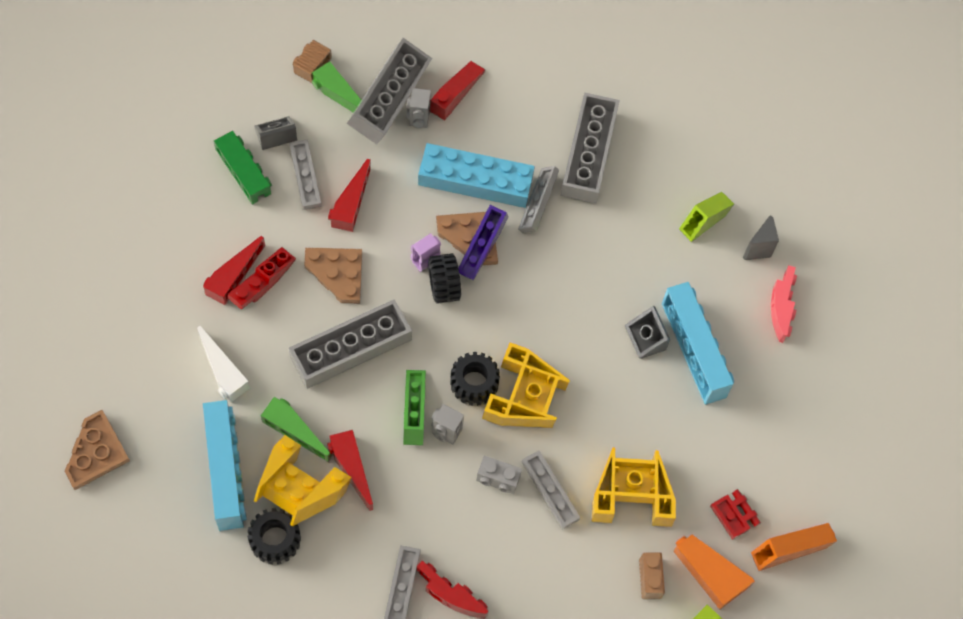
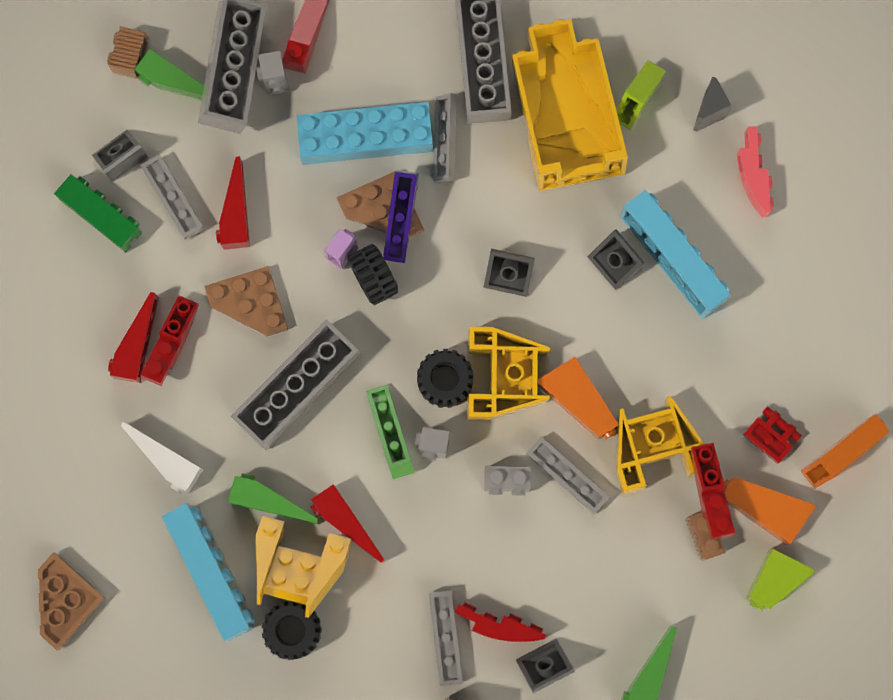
camera: 10 degrees left, 15 degrees up
none -> dark grey slope [483,248,535,297]
none -> yellow panel [512,19,628,191]
none -> orange slope [537,357,619,440]
none -> red slope [691,443,735,540]

